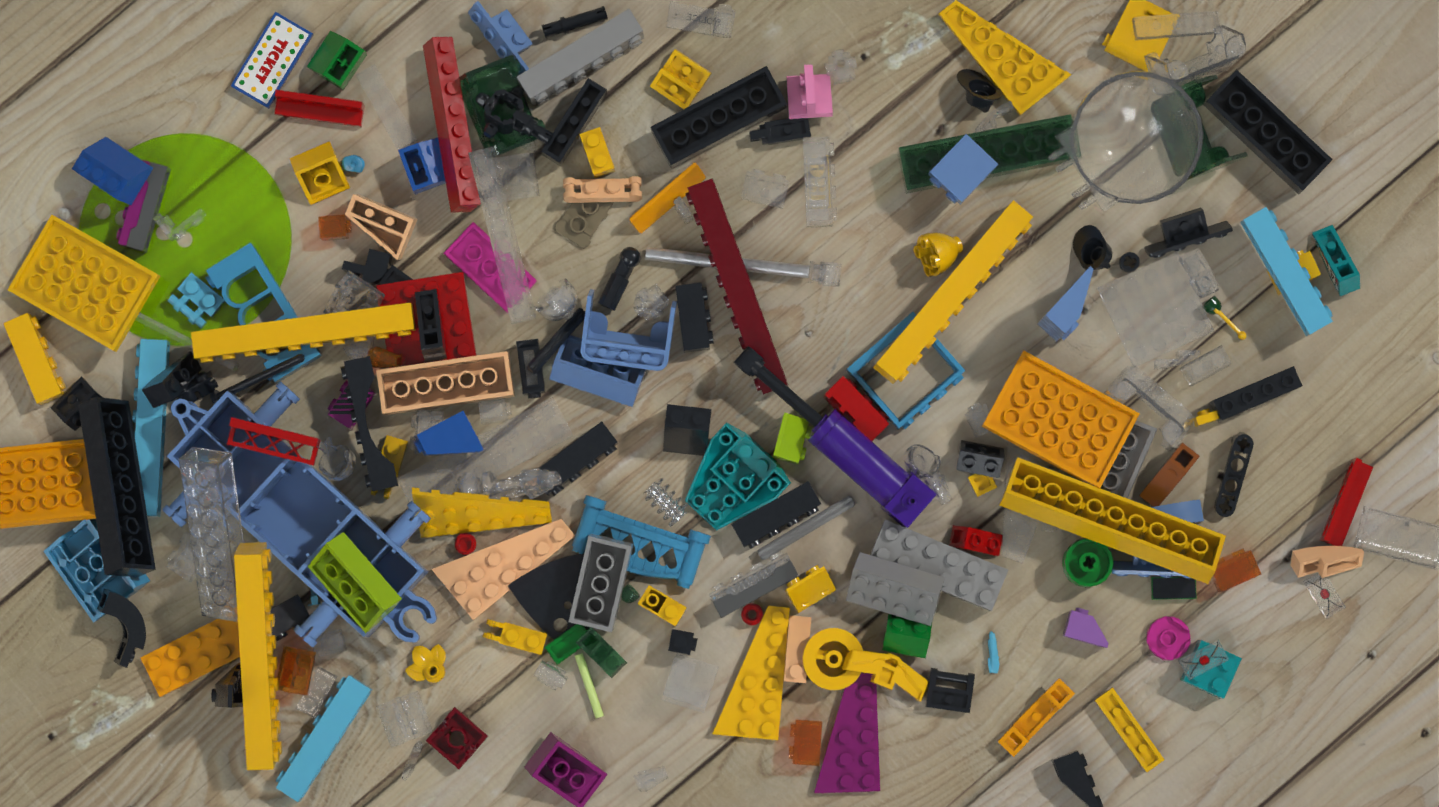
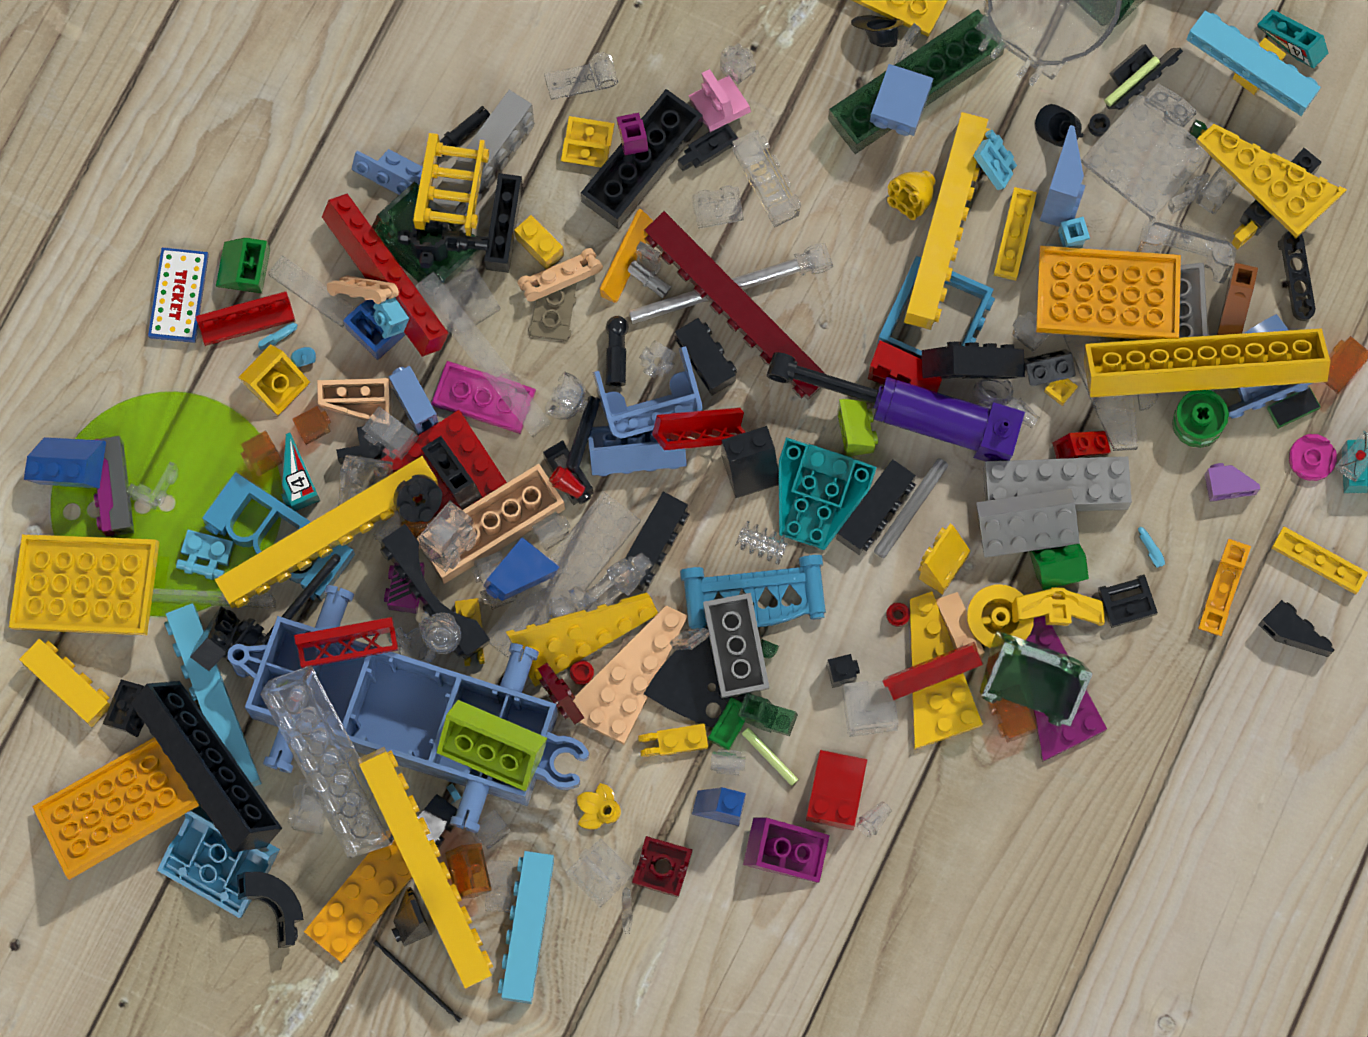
camera: 25 degrees left, 10 degrees down
yellow slope [638,585,687,627] -> none
piece [709,551,799,618] -> none
none -> clear orange brick [240,430,283,476]
none -> medium azure piece [258,323,298,350]
none -> slope [281,432,320,512]
none -> light nougat plate [327,275,399,304]
none -> clear brick [362,406,419,460]
none -> medium azure brick [373,298,410,339]
none -> black piece [373,940,462,1022]
none -> medium blue brick [389,366,439,435]
none -> black plate [393,474,443,522]
none -> yellow fence [413,133,489,236]
none -> clear brick [418,501,477,572]
none -> clear hat [419,611,461,654]
none -> dark red brick [537,662,584,725]
none -> red cone [549,466,585,499]
none -> magenta brick [616,112,648,155]
none -> light grey axle [628,260,671,299]
none -> red fence [652,407,745,451]
none -> clear tile [670,628,711,650]
none -> blue slope [692,787,746,826]
none -> red slope [806,750,867,831]
none -> red fence [882,642,984,701]
none -> black wedge [922,341,1025,379]
none -> medium azure plate [973,129,1017,190]
none -> clear green windscreen [979,631,1093,727]
none -> yellow plate [993,187,1037,281]
none -> medium azure brick [1058,217,1090,248]
none -> yellowish green bar [1104,56,1160,107]
none -> yellow wing [1196,124,1347,238]

